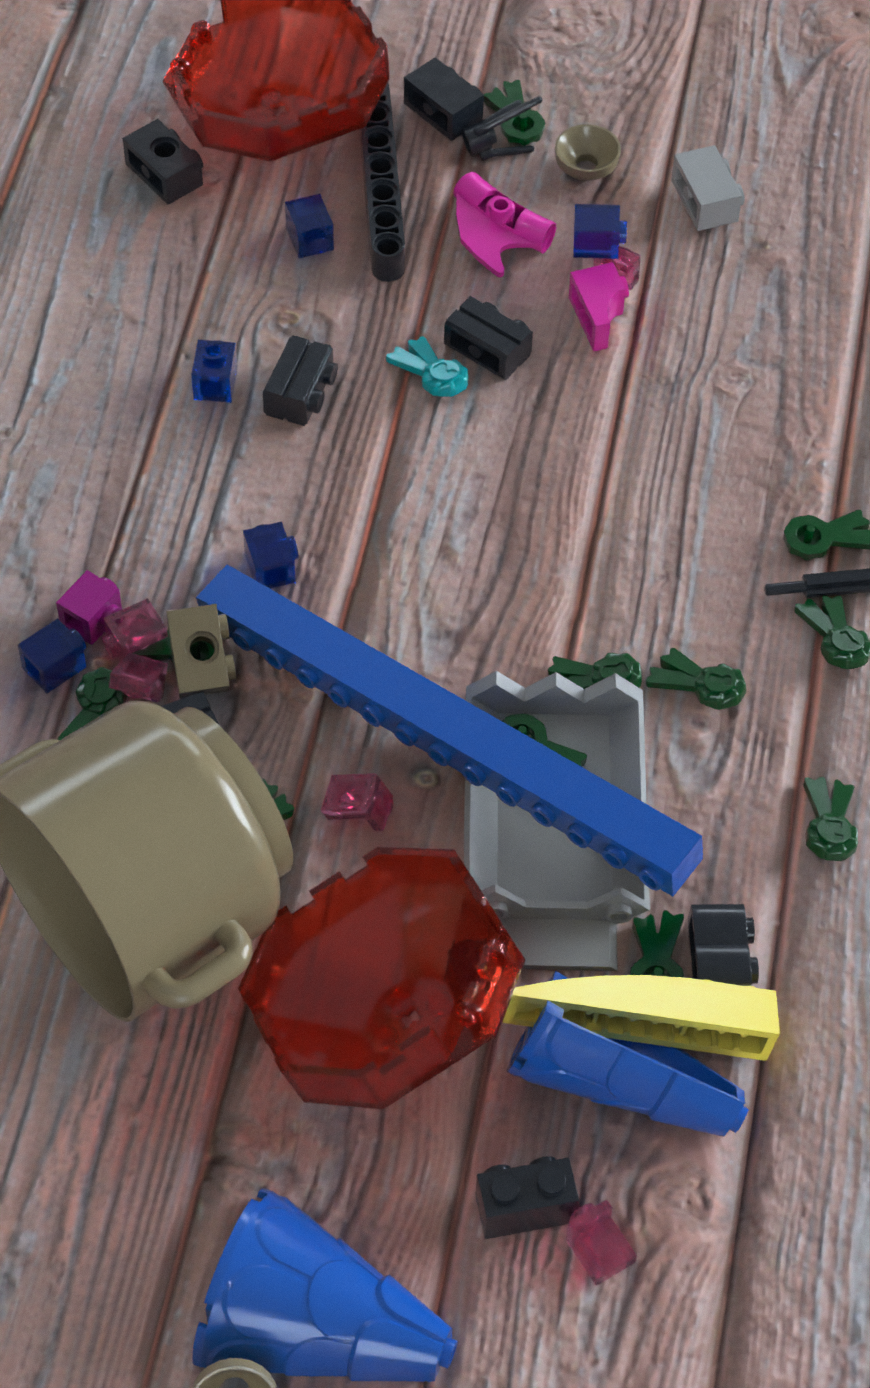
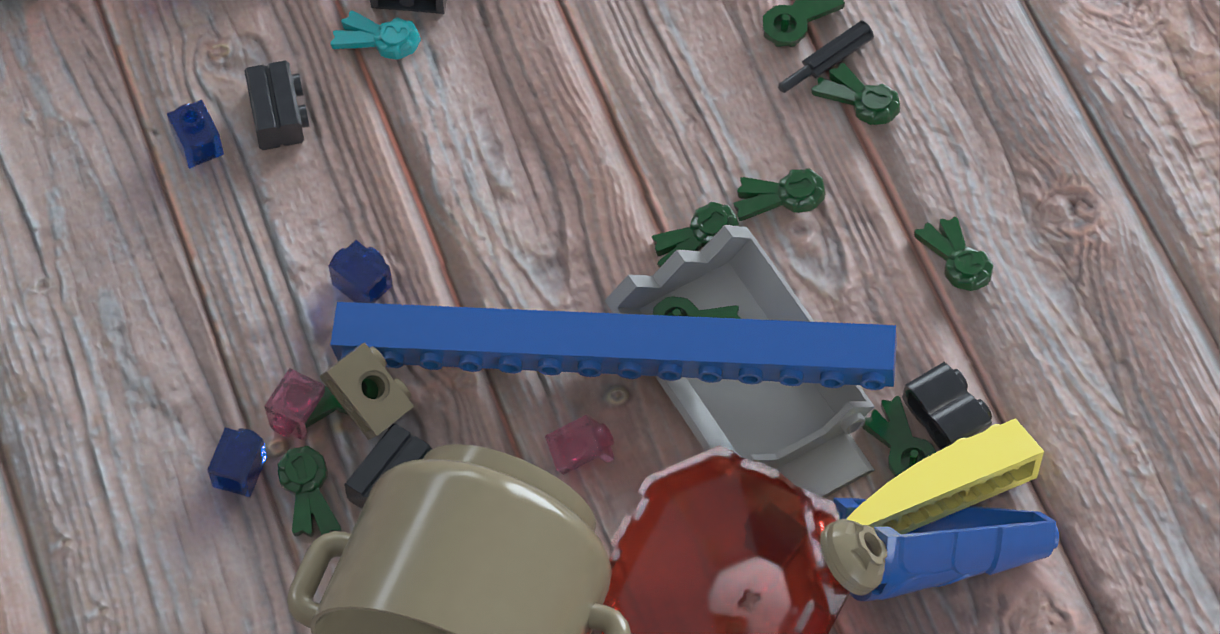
camera: 30 degrees left, 5 degrees up
magenta brick [56,570,123,645] -> none
clear pink bracket [109,653,168,702] -> none
none -> dark tan piece [820,519,887,596]

